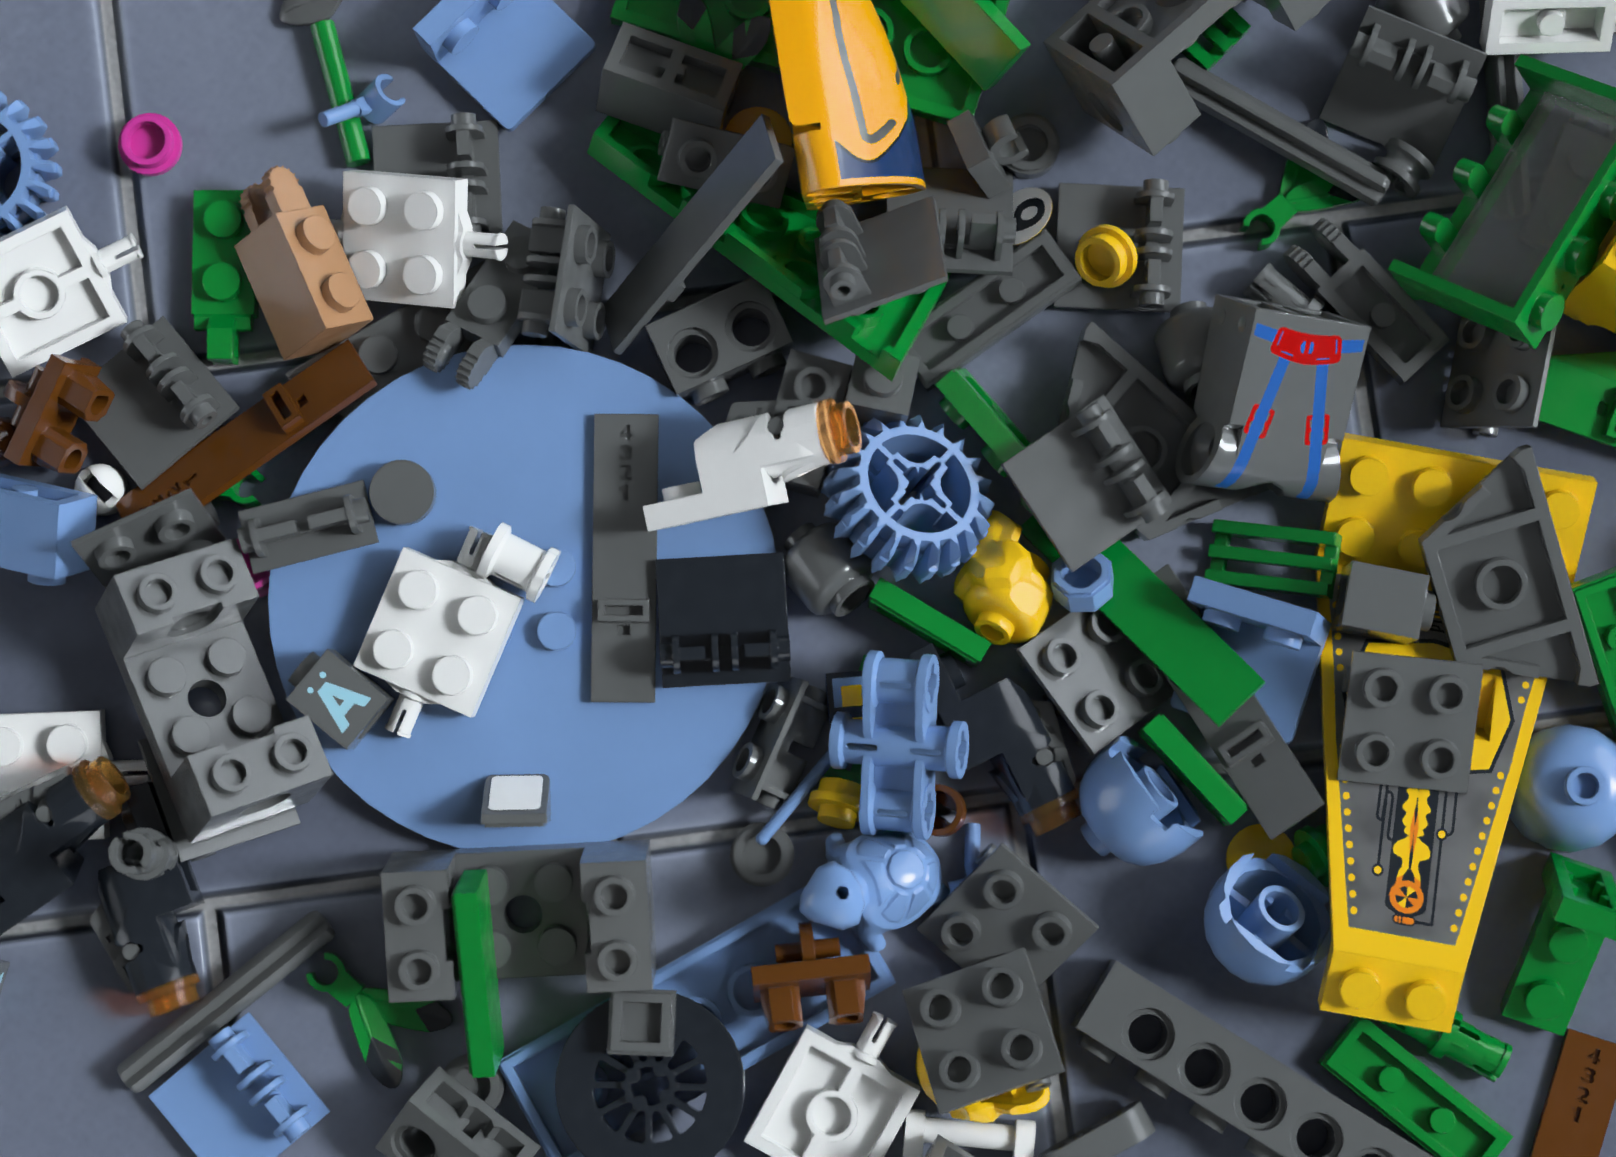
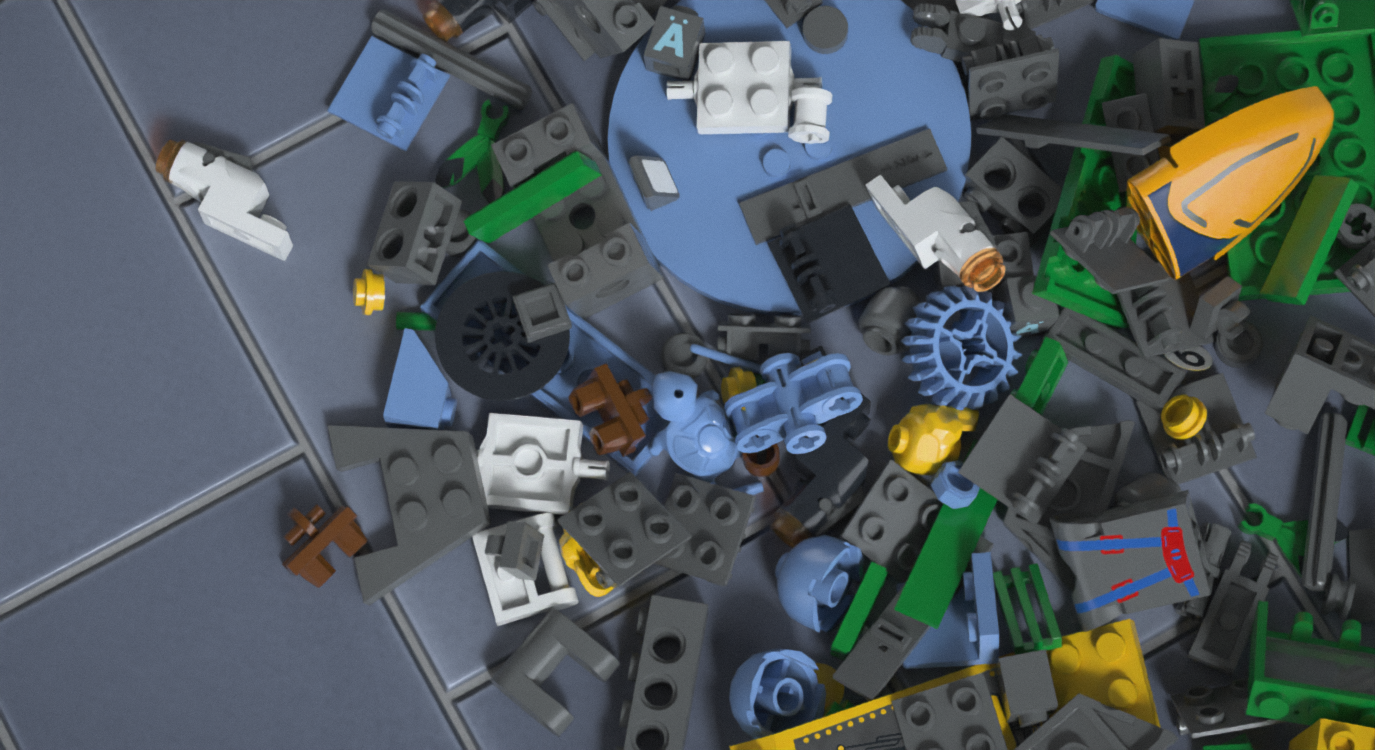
camera: 70 degrees right, 10 degrees down
green tile [867,577,991,668] -> none

